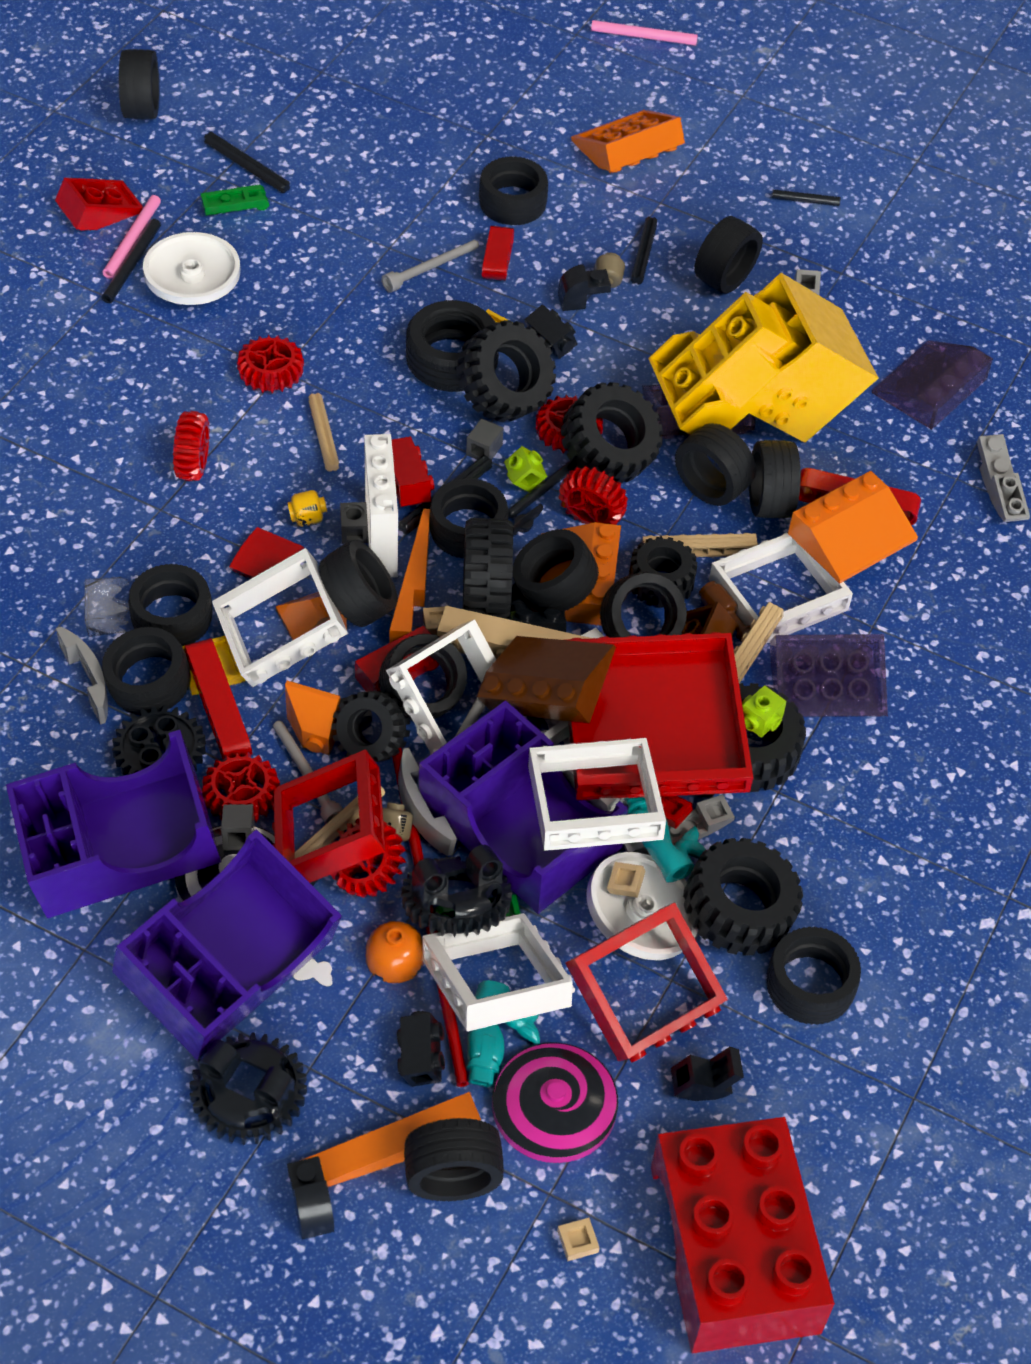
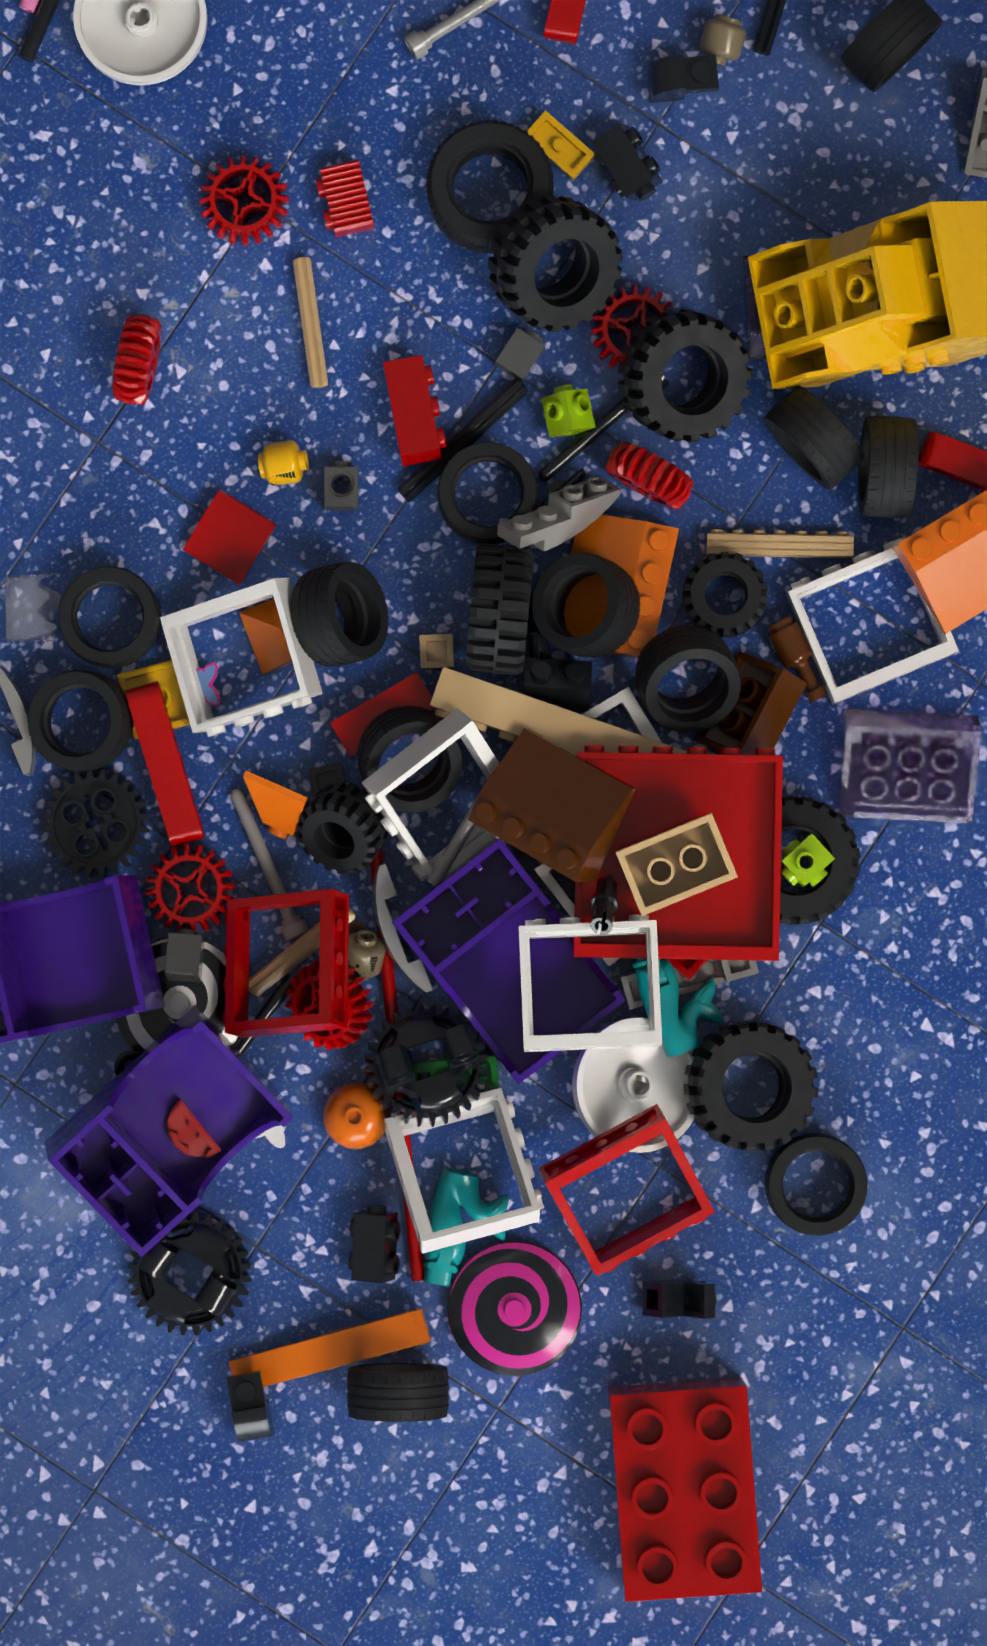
camera: 15 degrees right, 35 degrees up
white window [364,434,398,577] -> none
orange slope [389,509,430,643] -> none
tan plate [557,1218,600,1261] -> none
tan plate [607,862,646,898] -> none
tan piece [734,602,784,684] -> none
none -> red tile [167,1097,222,1157]
none -> medium blue sticker [196,662,220,706]
none -> red brick [315,159,374,238]
none -> light grey slope [497,476,621,551]
none -> black axle [590,875,618,934]
none -> tan brick [615,812,738,916]

